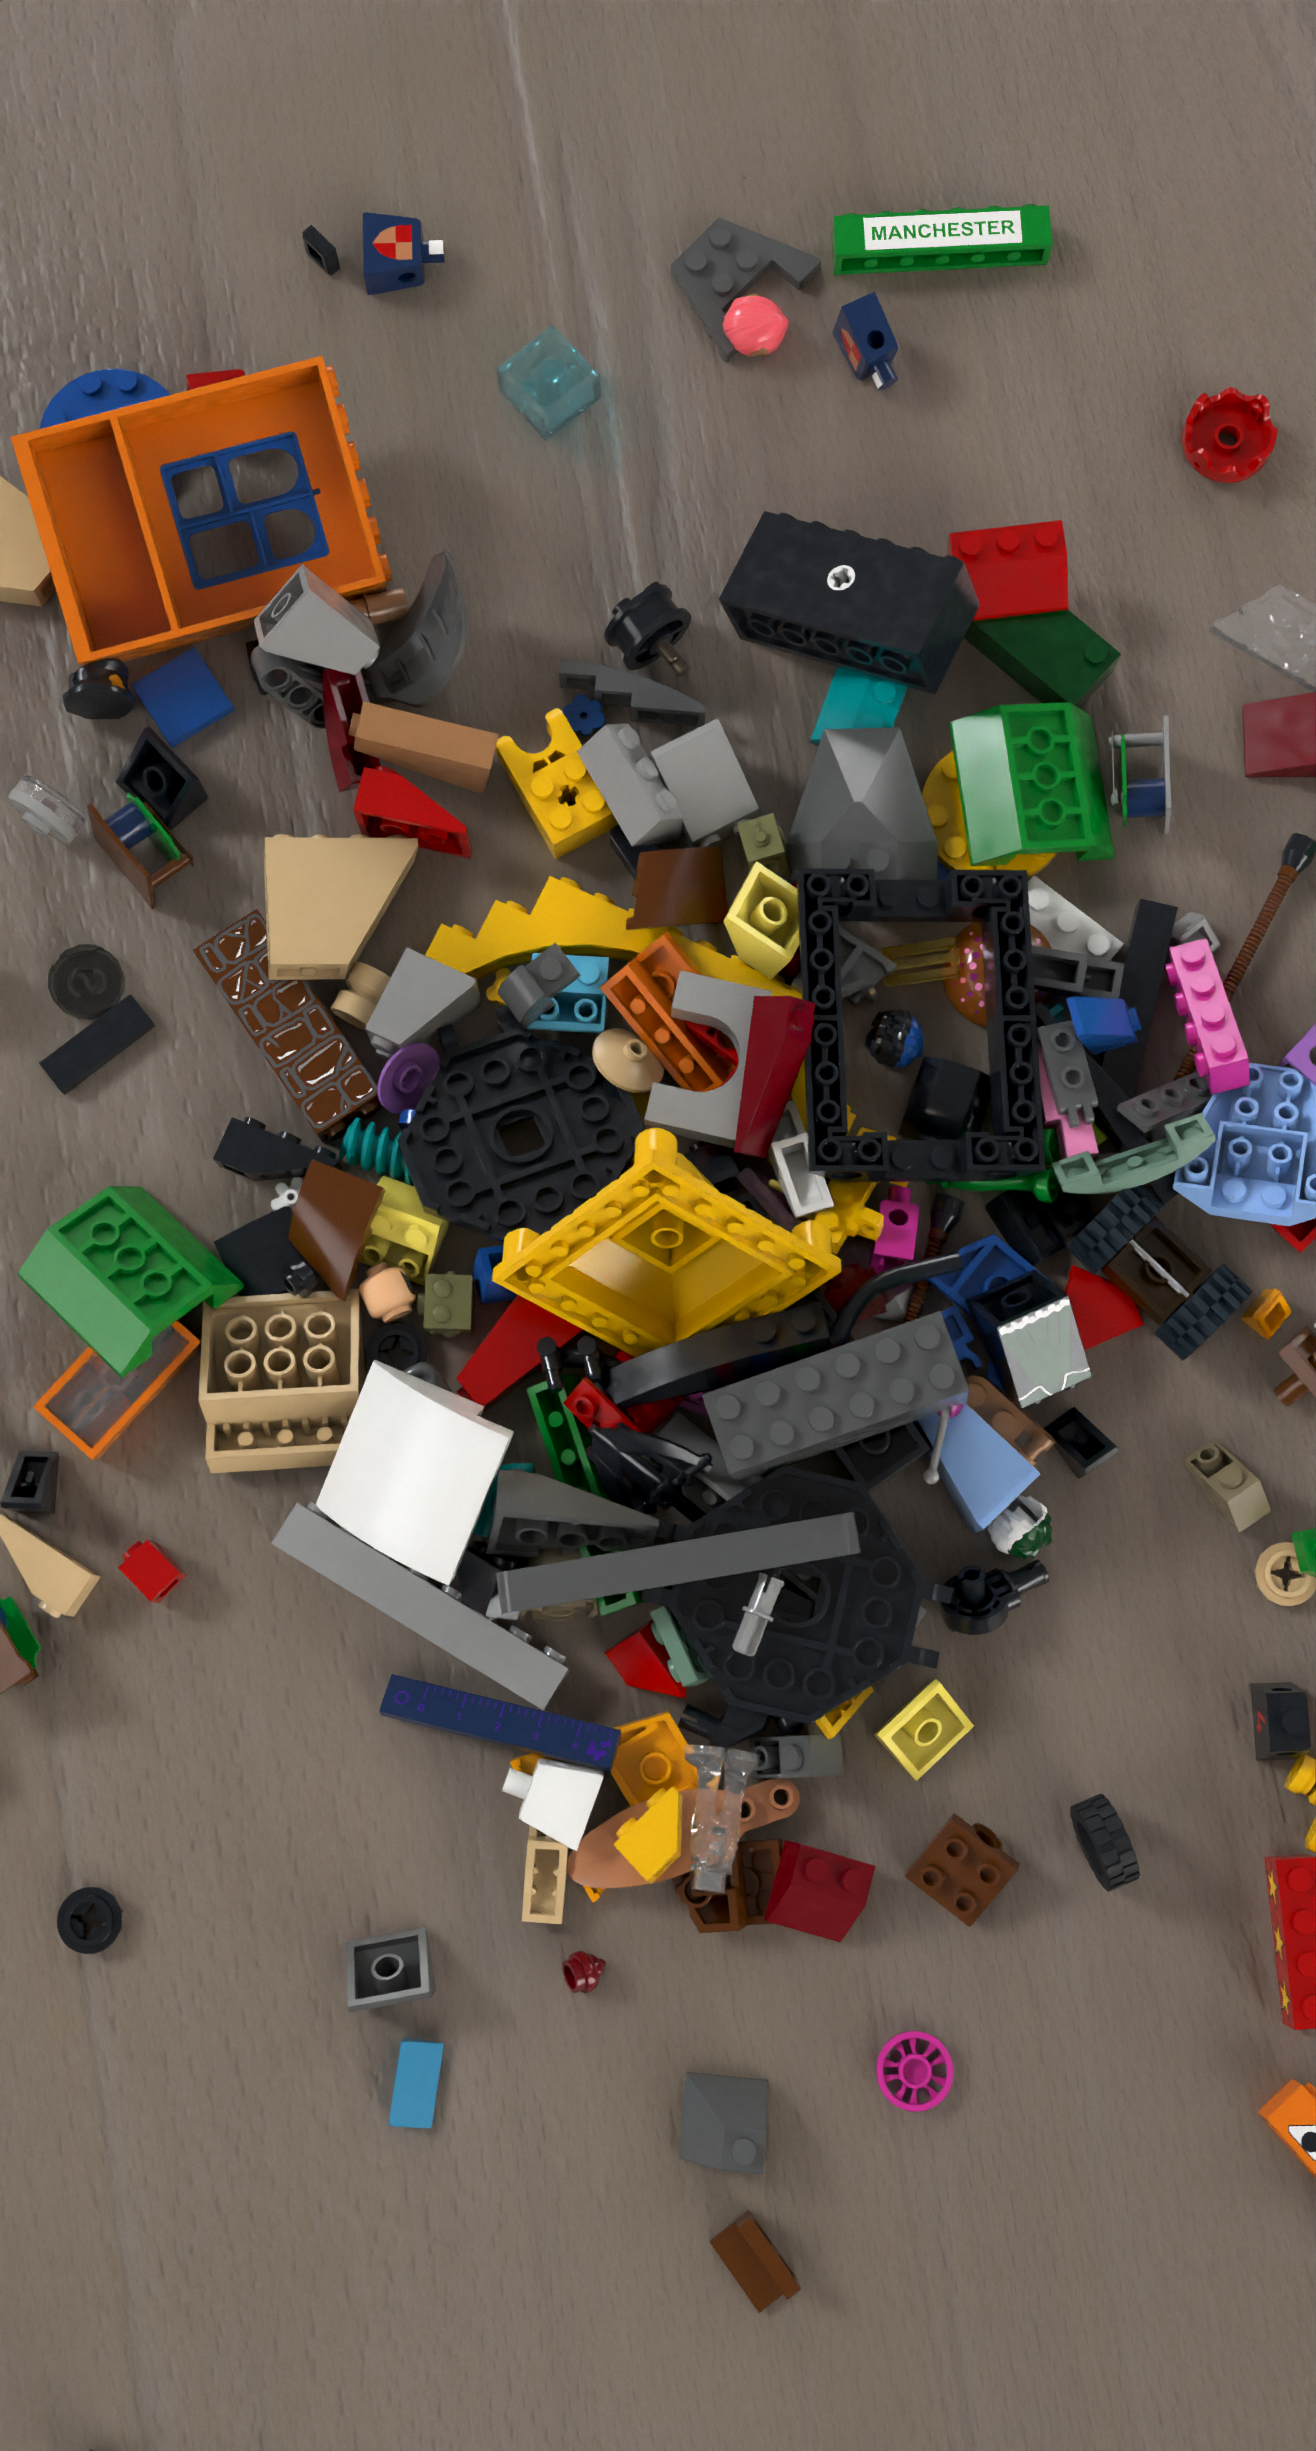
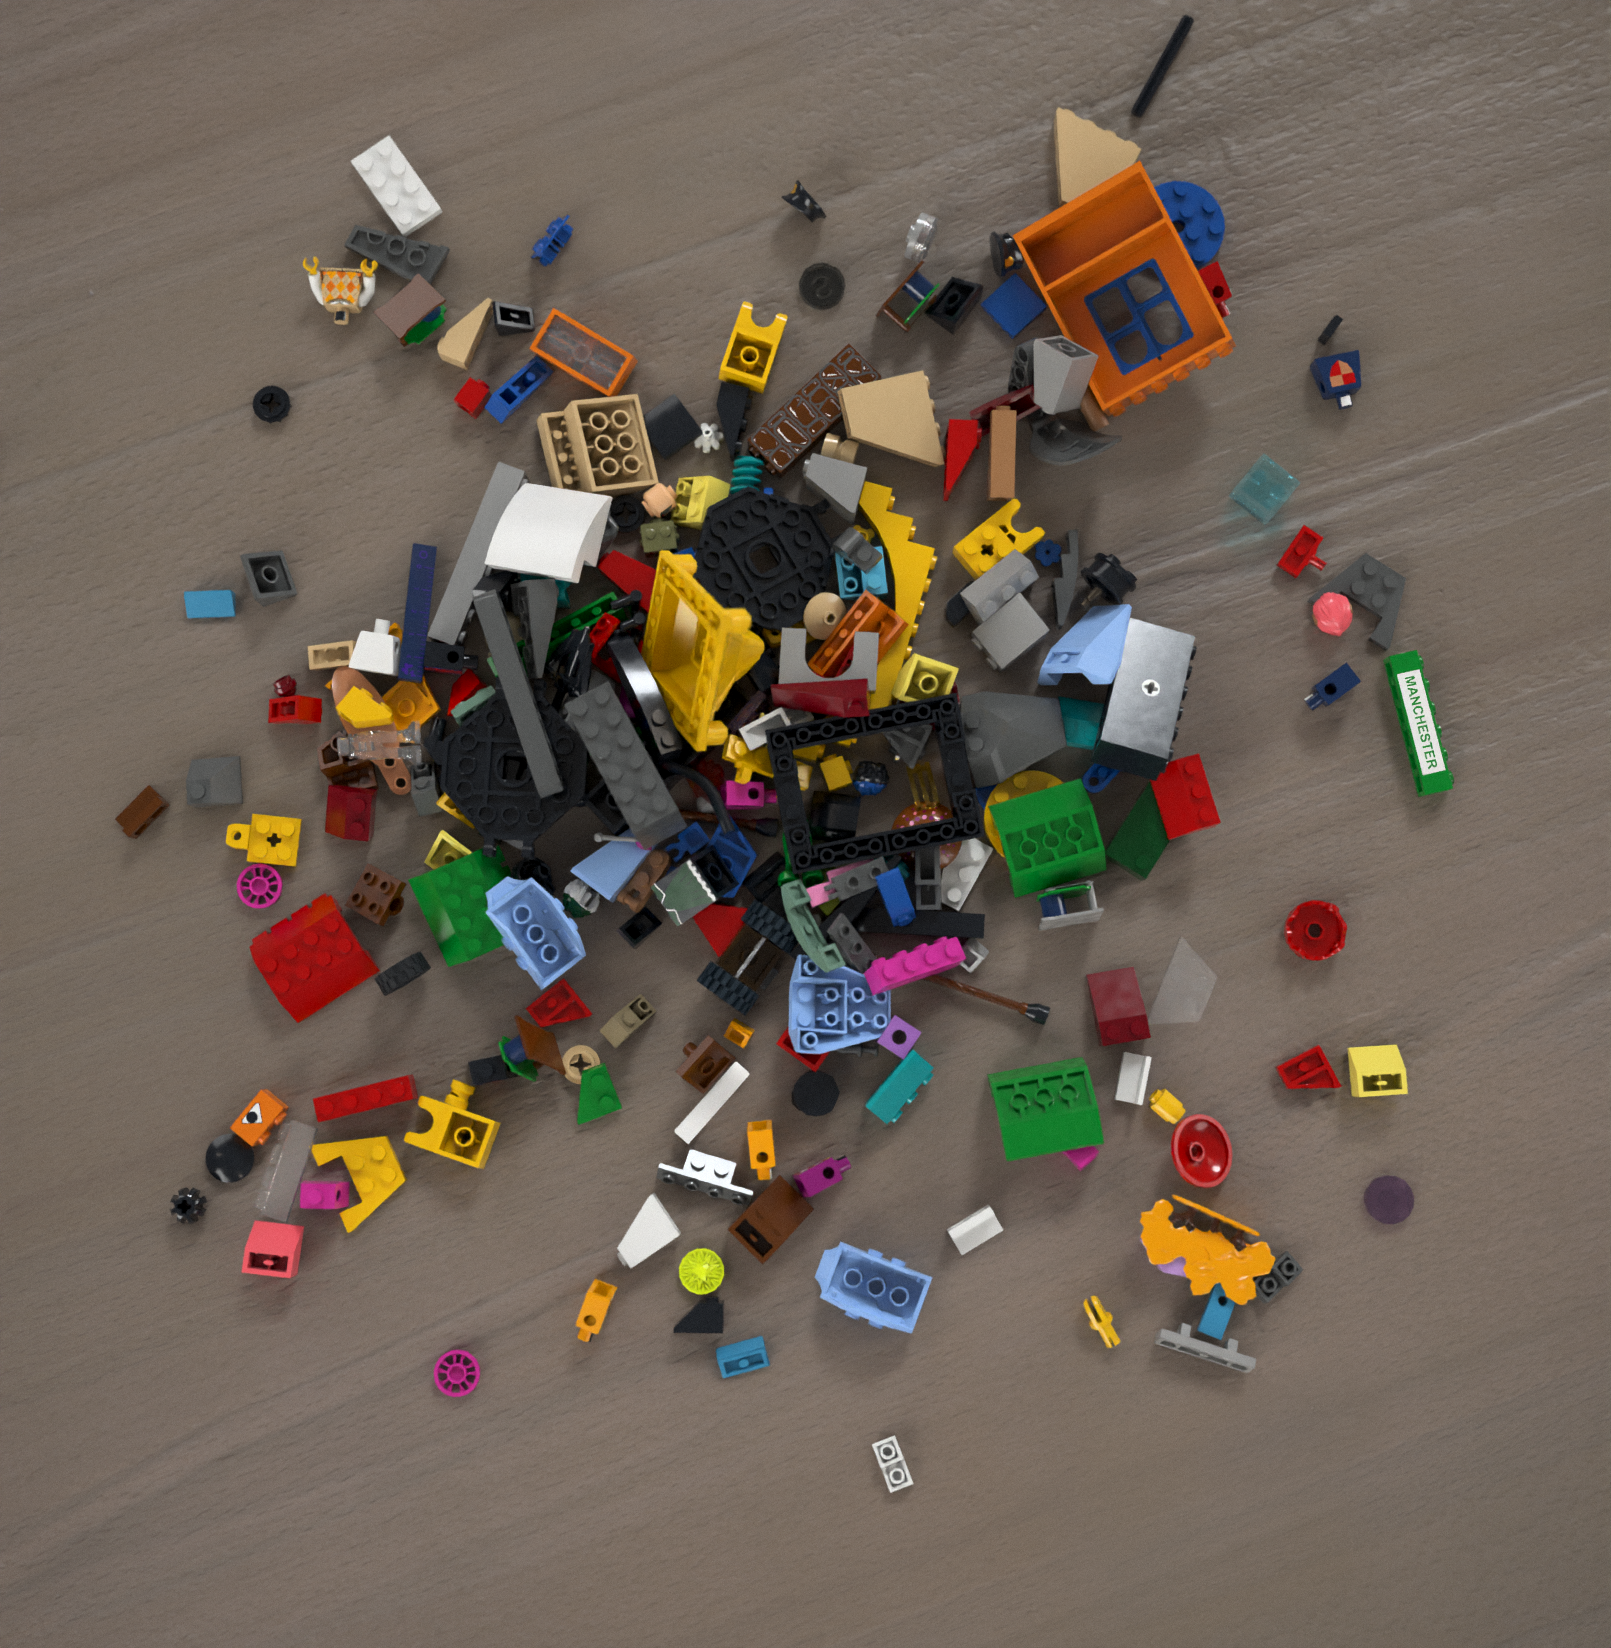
camera: 80 degrees right, 5 degrees up
green slope [18,1186,244,1378] -> none
black tile [39,994,155,1095] -> none
black plate [281,1260,317,1298] -> none
reddish brown slope [288,1159,386,1301] -> none
medium lavender dish [377,1043,440,1114] -> none
reddish brown slope [626,846,728,930] -> none
light grey axle [733,1573,784,1657] -> none
olive head [737,813,790,879] -> none
none -> yellow plate [226,814,302,867]
none -> red slope [249,893,380,1023]
none -> red arch [268,695,322,724]
none -> green slope [408,845,511,967]
none -> black torso [424,641,479,675]
none -> blue slope [484,355,554,424]
none -> light blue slope [485,877,586,990]
none -> reddish brown piece [498,1015,566,1082]
none -> red wing [526,978,593,1027]
none -> yellow brick [718,301,788,394]
none -> yellow brick [820,754,853,793]
none -> light blue wedge [1037,604,1132,685]
none -> blue plate [1081,763,1120,794]
none -> red plate [1277,525,1327,578]

